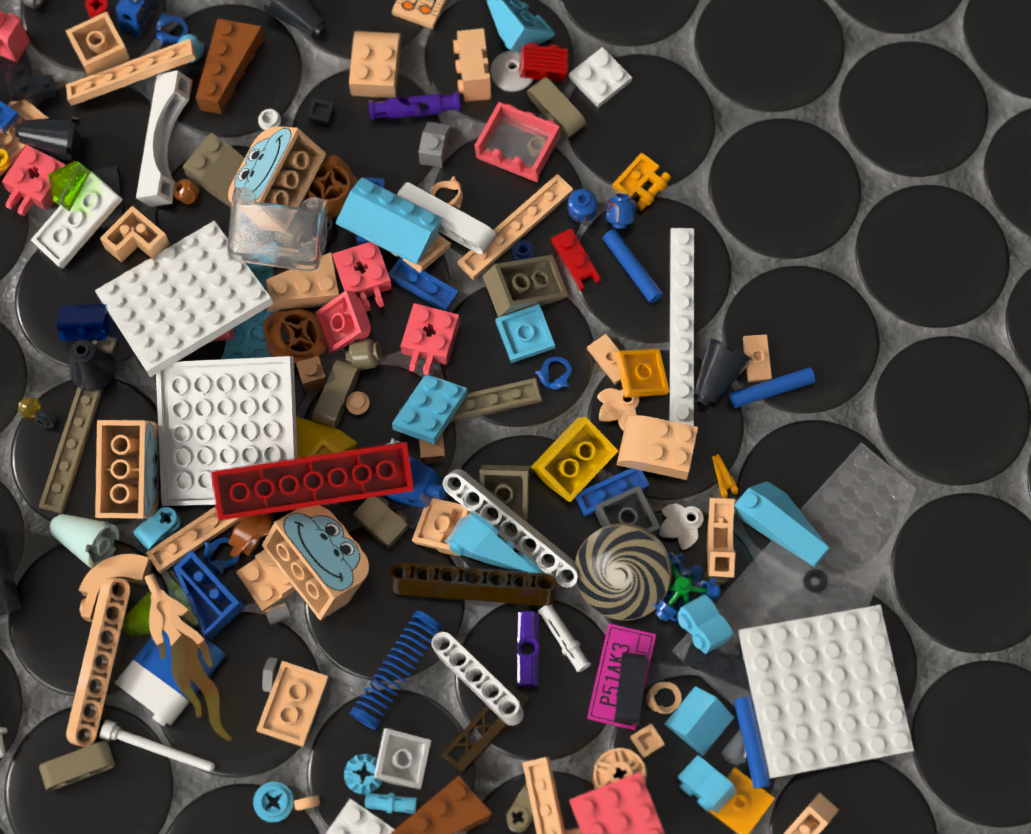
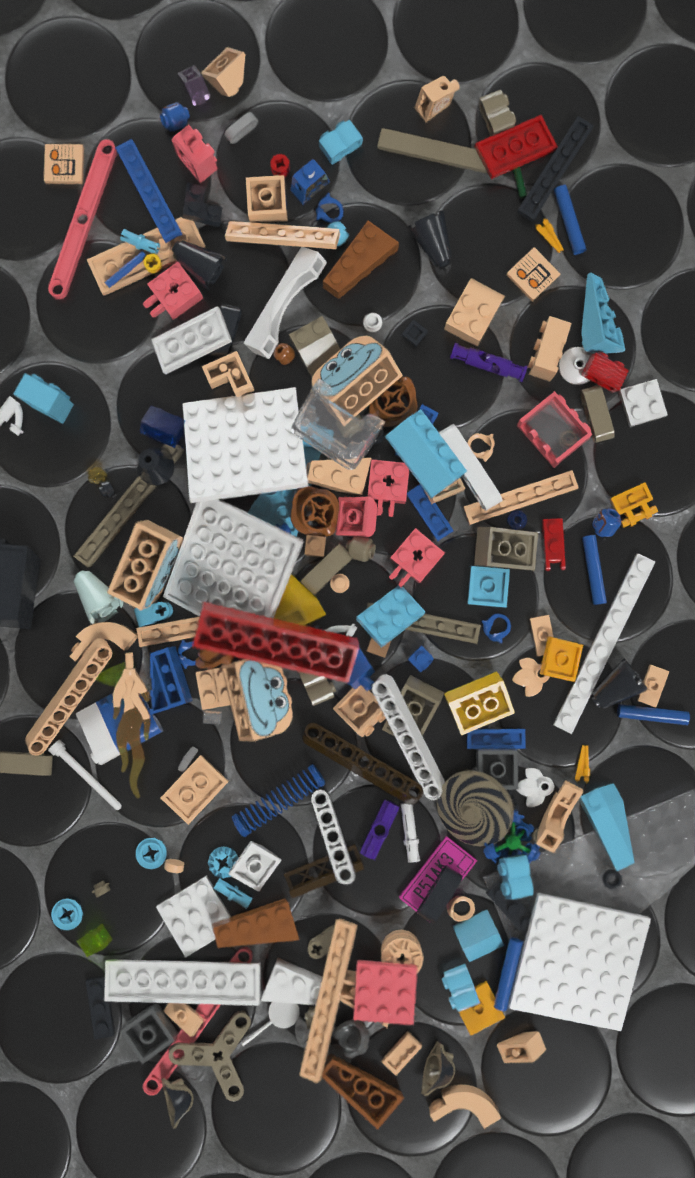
camera: 30 degrees right, 15 degrees up
clear neon green slope [48,161,91,212] -> none
light grey slope [418,122,450,168] -> none
medium azure wedge [445,512,545,573] -> none
blue head [568,189,598,223] -> none
light nougat brick [617,416,698,480] -> none
light nougat plate [630,723,665,759] -> none
clear cone [722,729,746,765] -> none
none -> blue brick [407,645,434,672]

